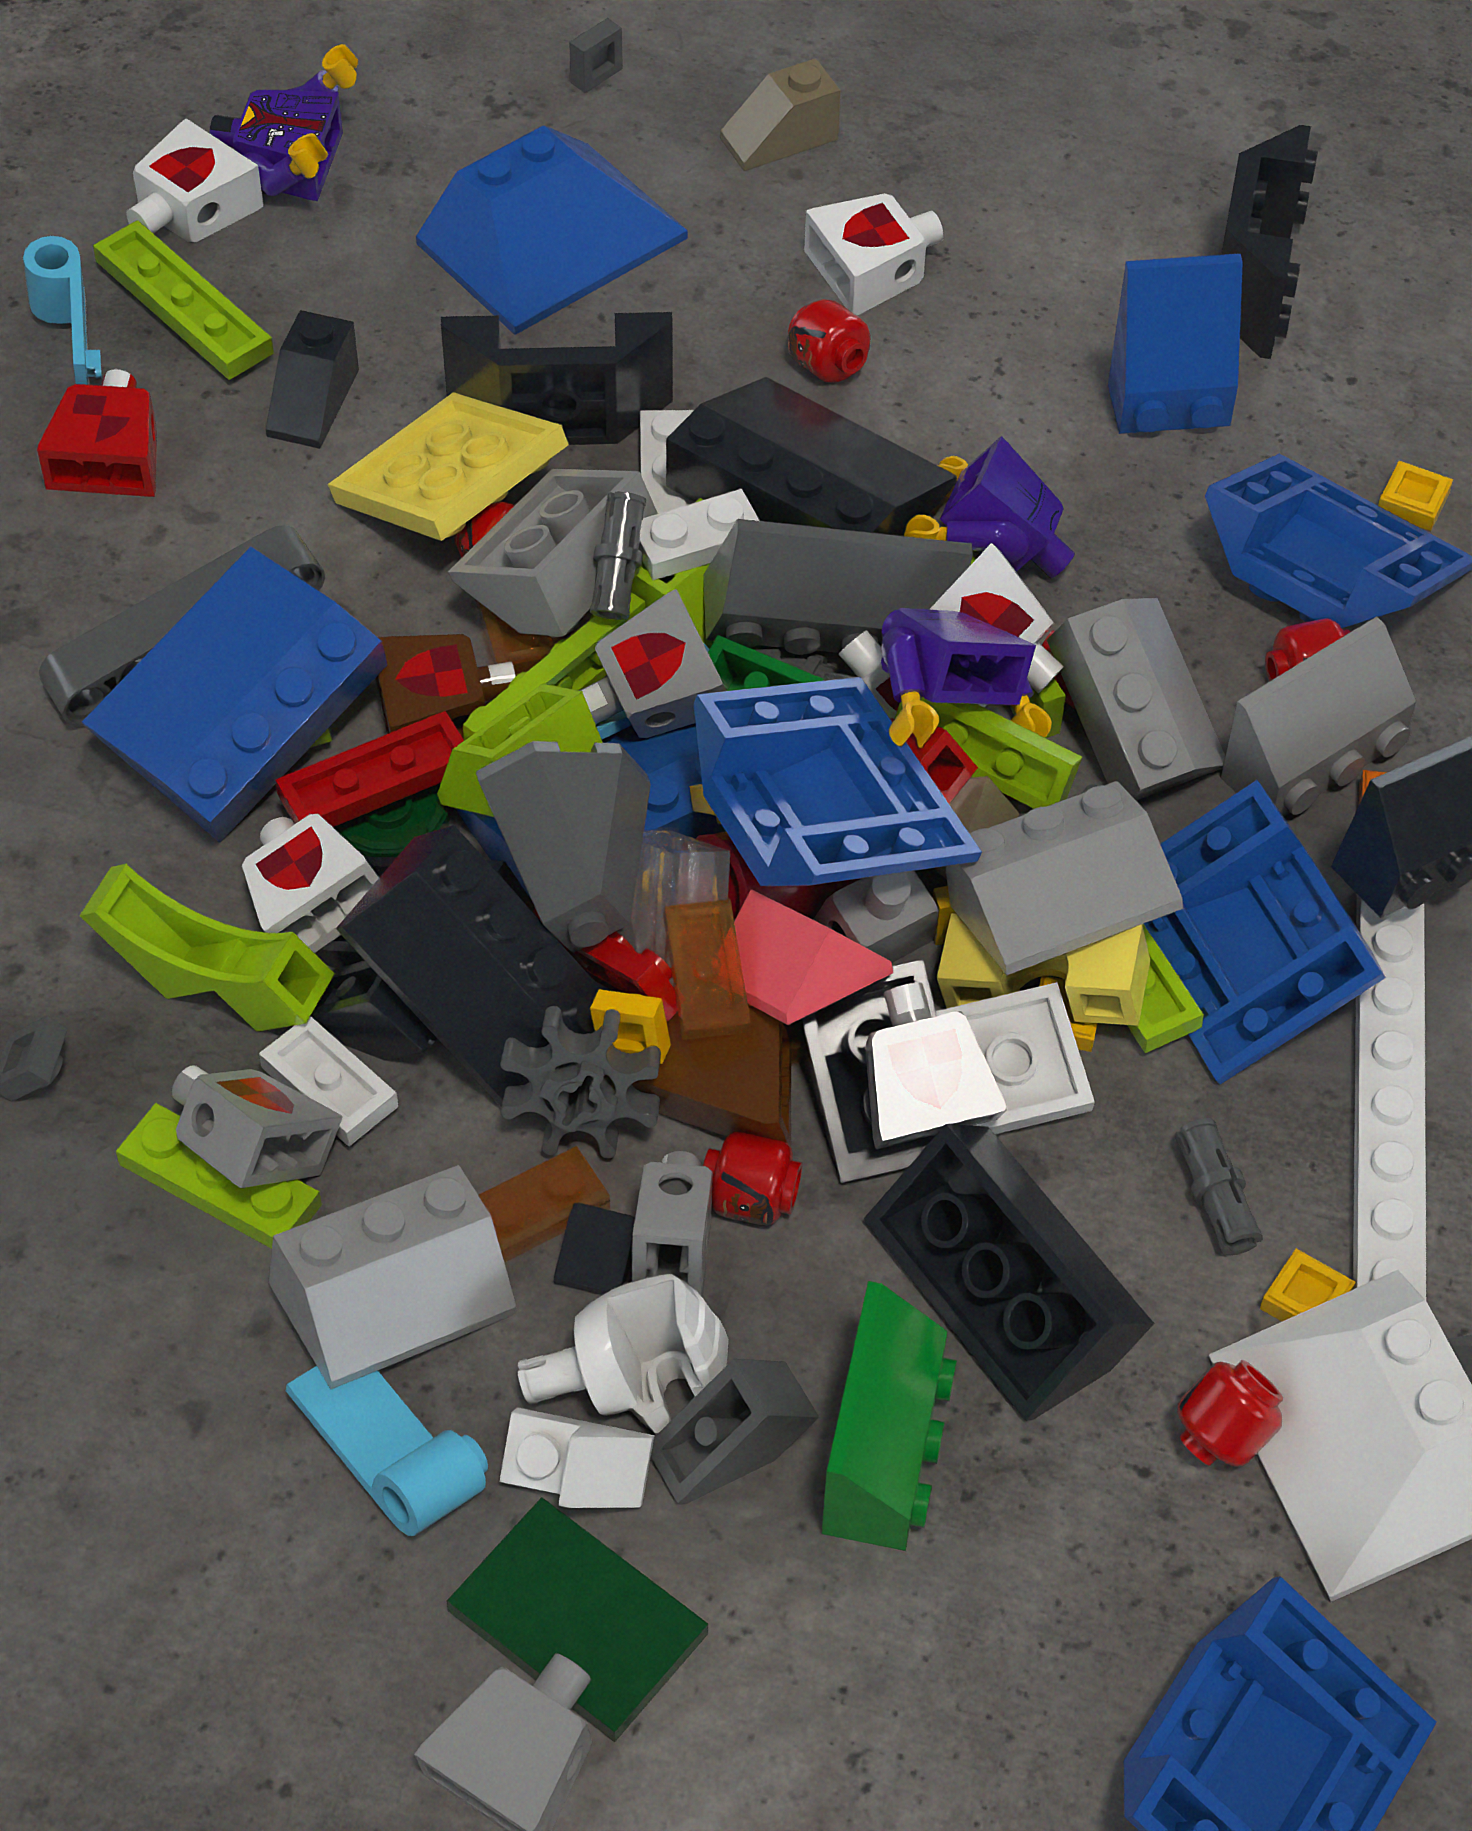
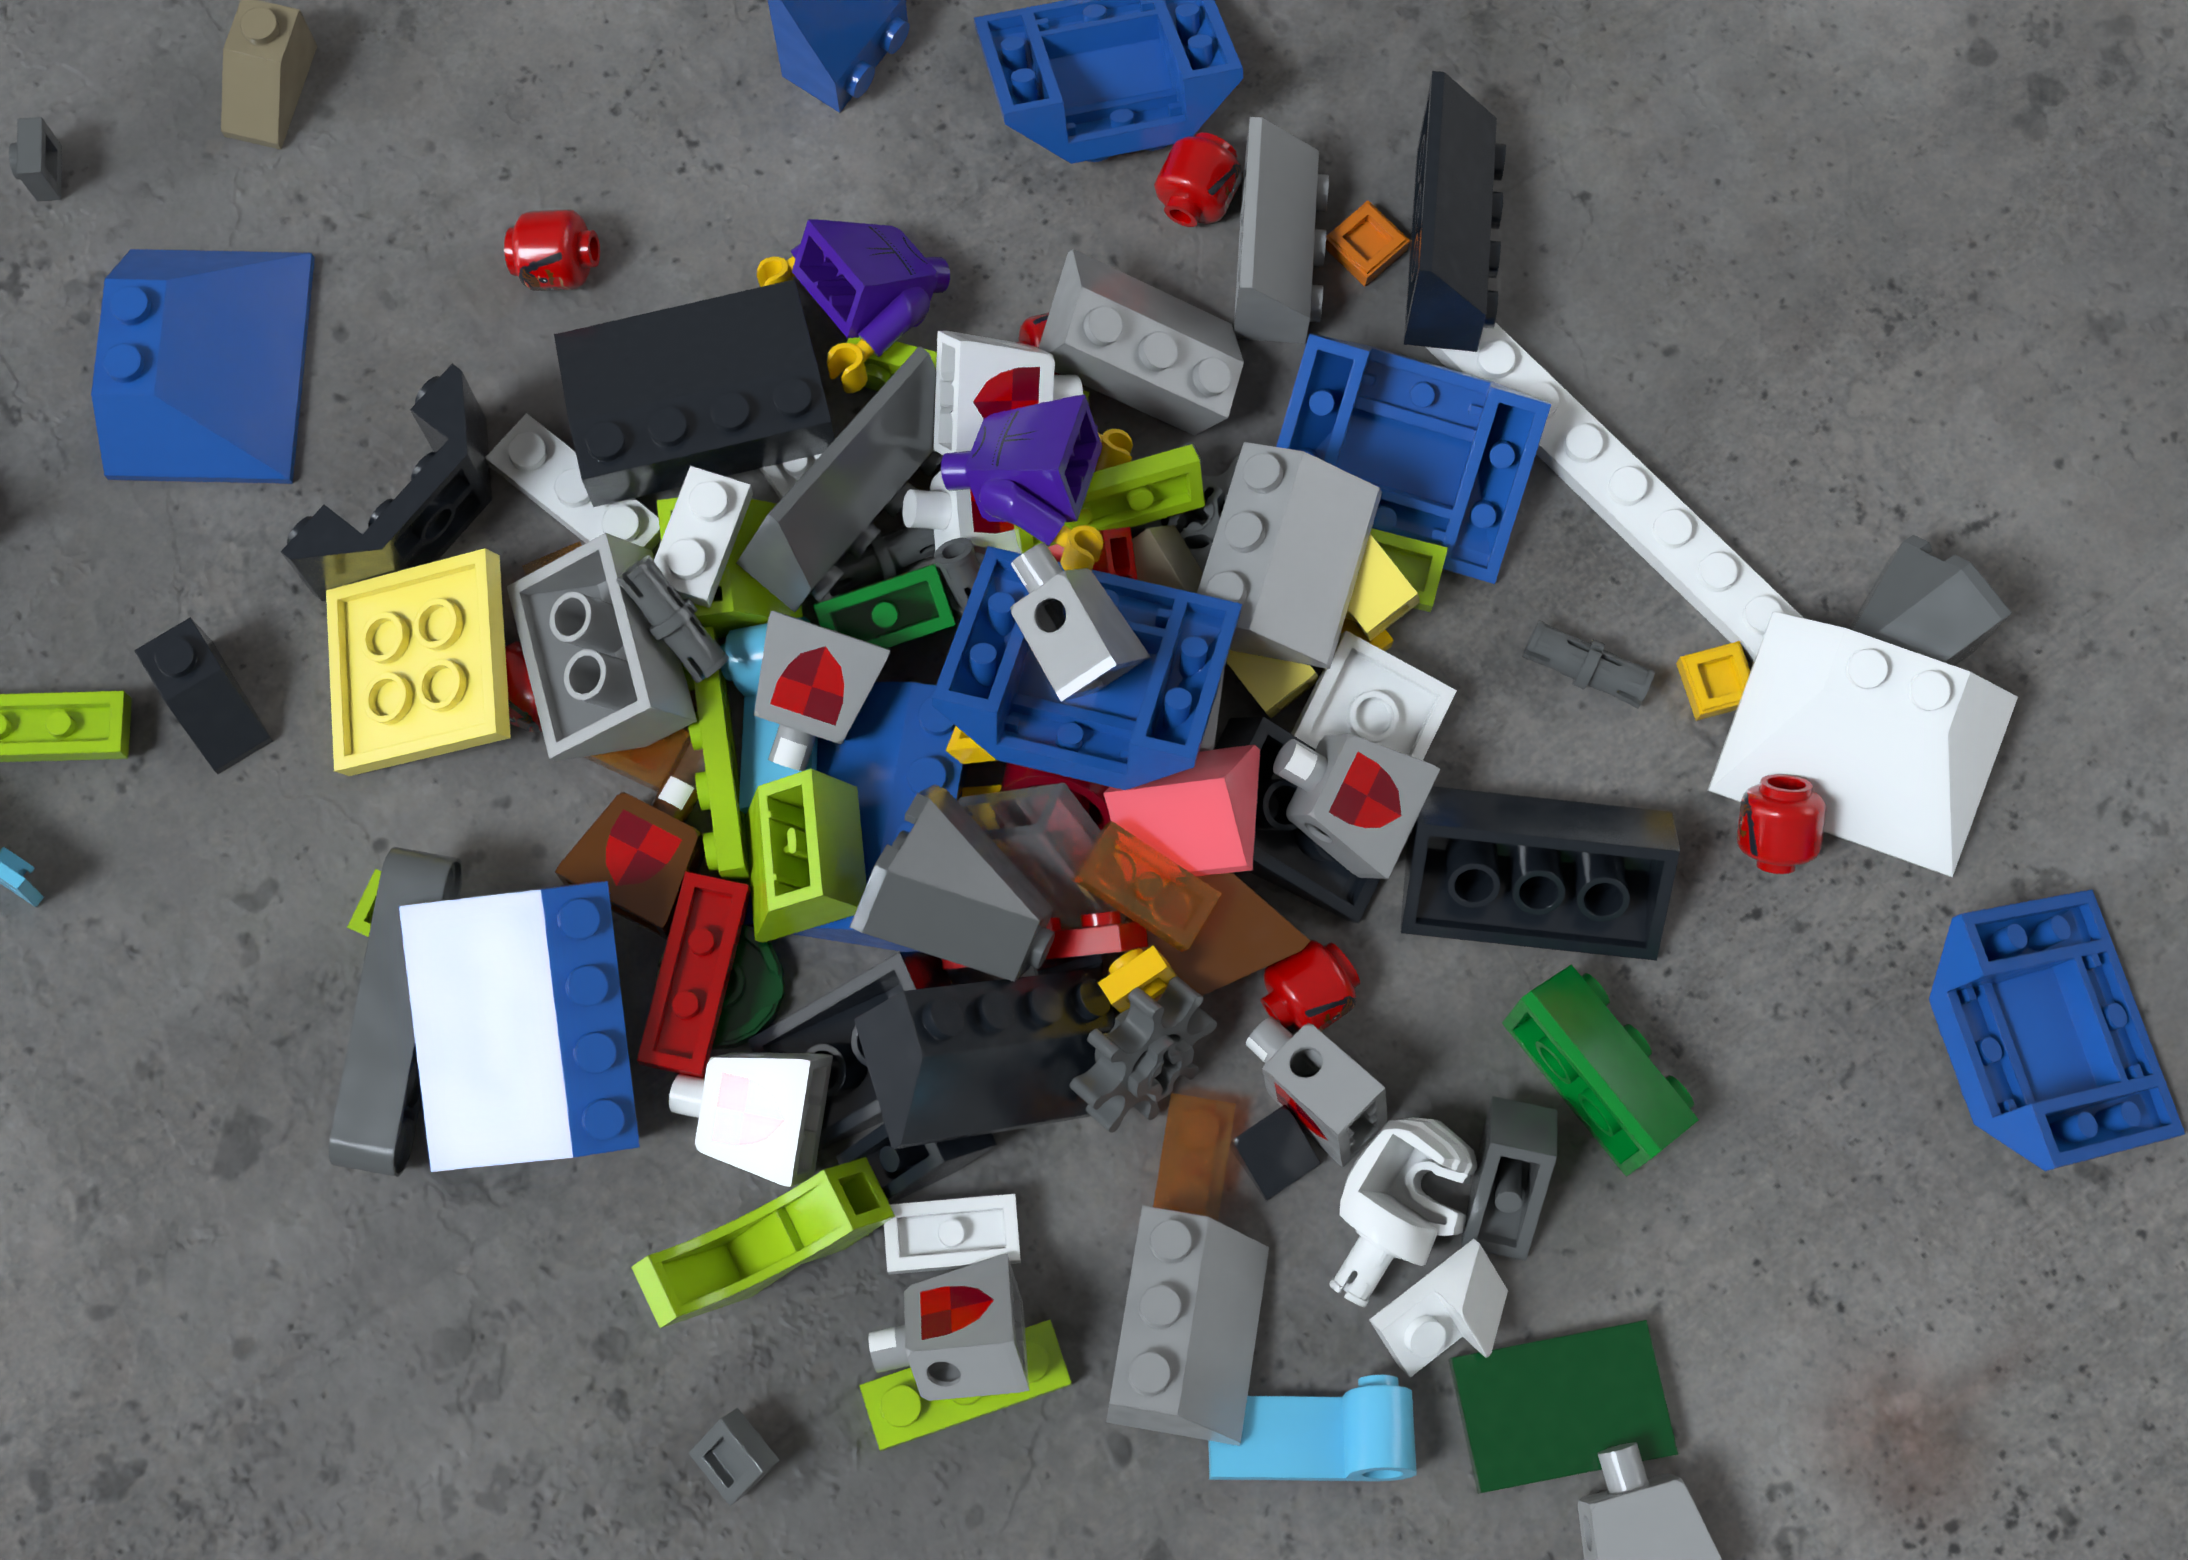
camera: 50 degrees left, 20 degrees up
red torso [37,369,157,497] -> none
white torso [804,193,943,315] -> none
none -> light grey torso [1010,542,1150,702]

